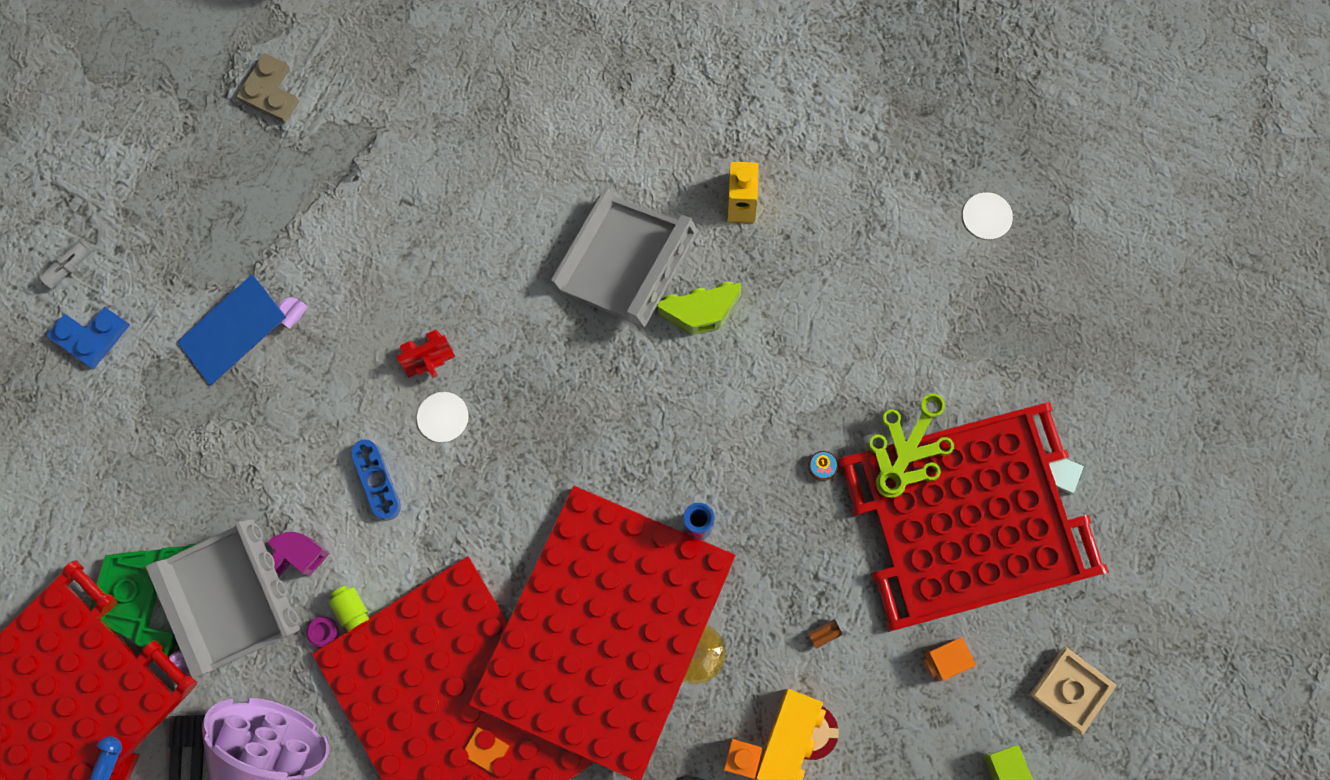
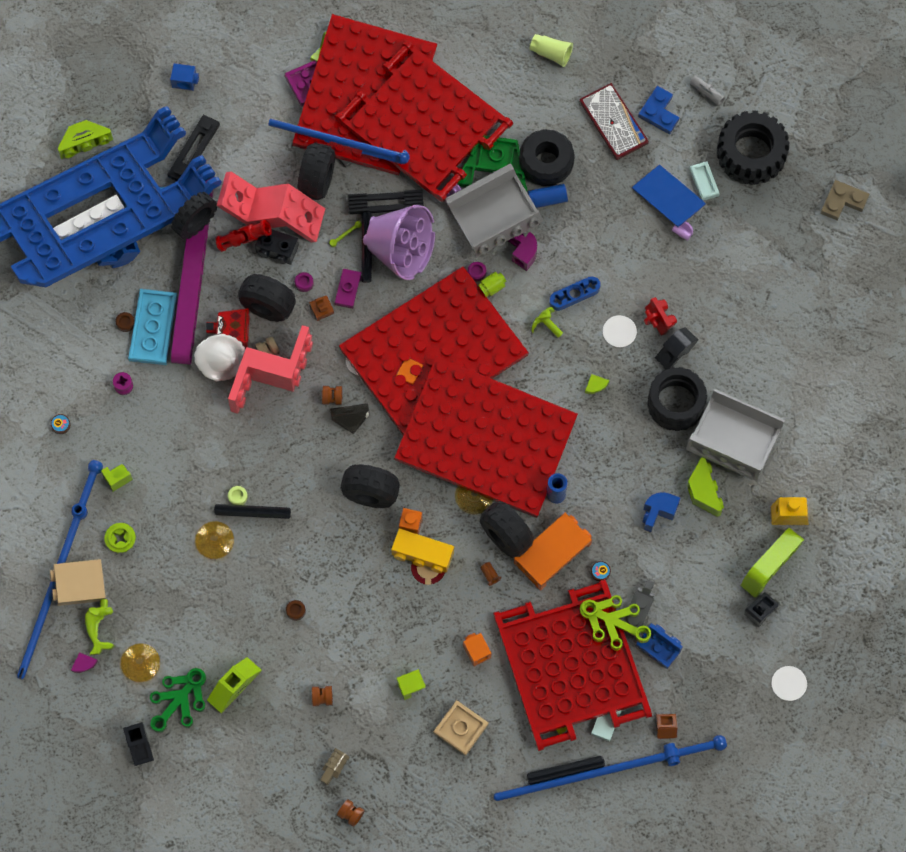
camera: 85 degrees right, 5 degrees down
none -> black tyre [480,501,534,558]
none -> blue bar [494,735,727,801]
none -> orange panel [514,513,592,591]
none -> black tyre [519,129,575,186]
none -> blue pin [527,184,568,208]
none -> black axle [527,756,605,785]
none -> lime plant [531,307,563,338]
none -> tile [579,83,649,160]
none -> lime tile [585,374,609,394]
none -> dark grey hinge [623,579,655,628]
none -> blue bracket [636,623,683,669]
none -> blue brick [642,492,680,532]
none -> black tyre [647,367,707,431]
none -> black brick [655,327,699,369]
none -> dark orange slope [656,714,678,739]
none -> light aqua tile [689,161,720,201]
none -> black tyre [717,110,790,185]
none -> lime beam [740,528,805,598]
none -> black slope [744,592,779,627]

